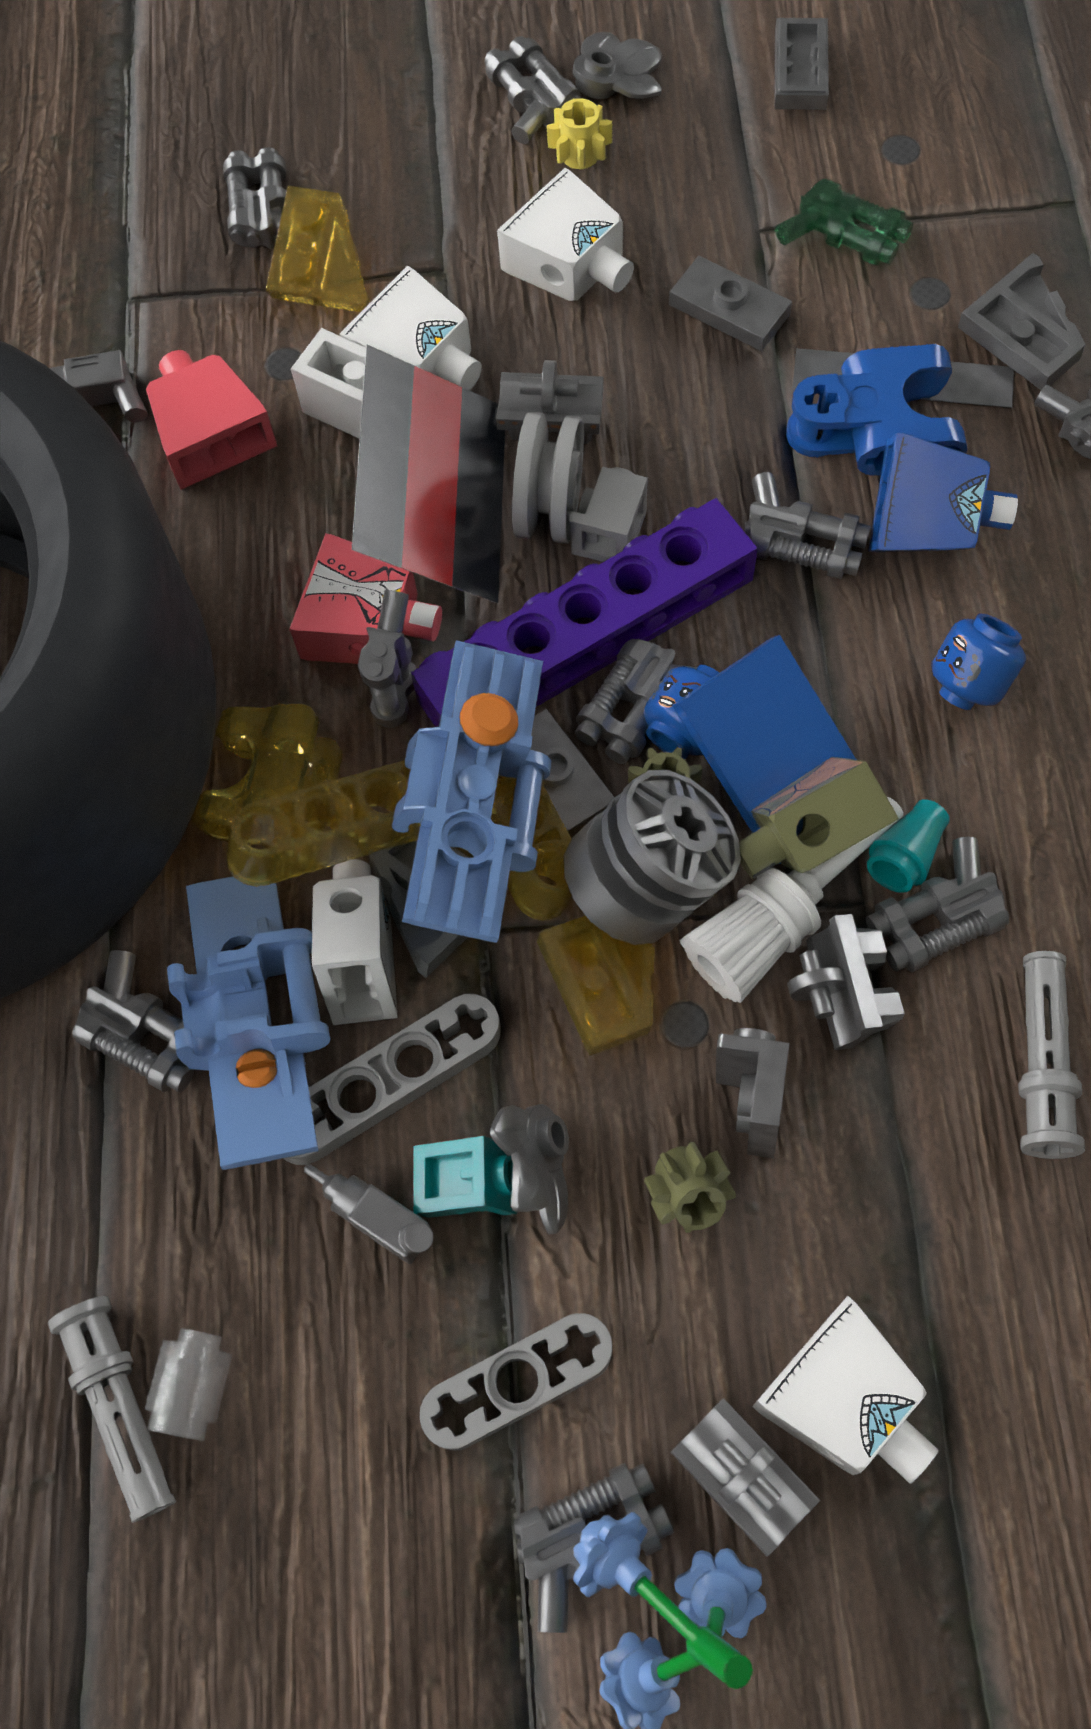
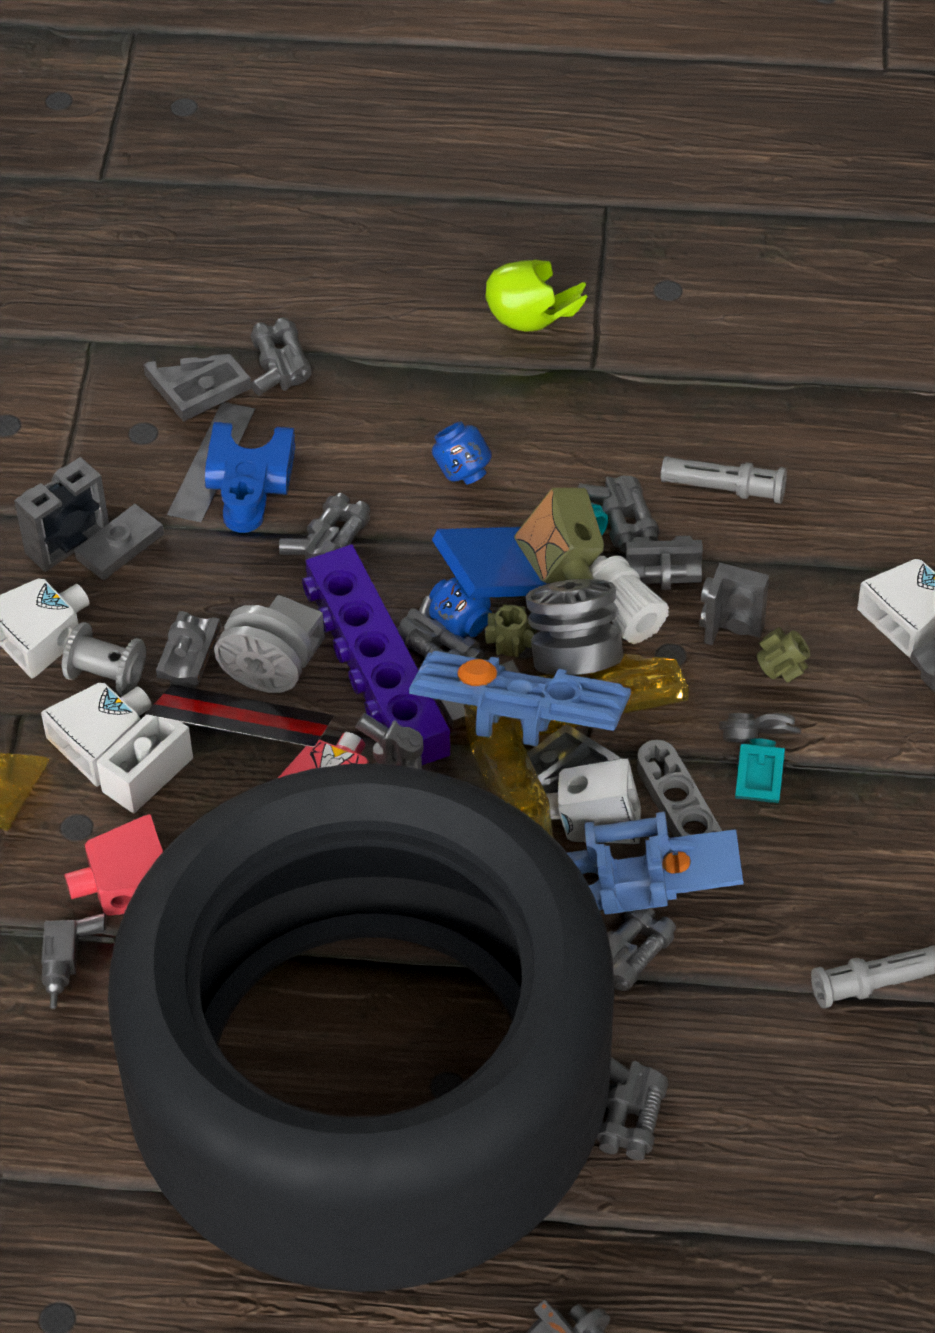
camera: 85 degrees left, 15 degrees down
clear brick [145,1329,232,1441] -> none
flat silver piece [304,1164,433,1264] -> none
light grey beam [420,1313,612,1451] -> none
clear green piece [775,178,914,266] -> none
blue torso [868,433,1018,552] -> none
none -> piece [14,457,109,572]
none -> light grey hose [62,622,146,696]

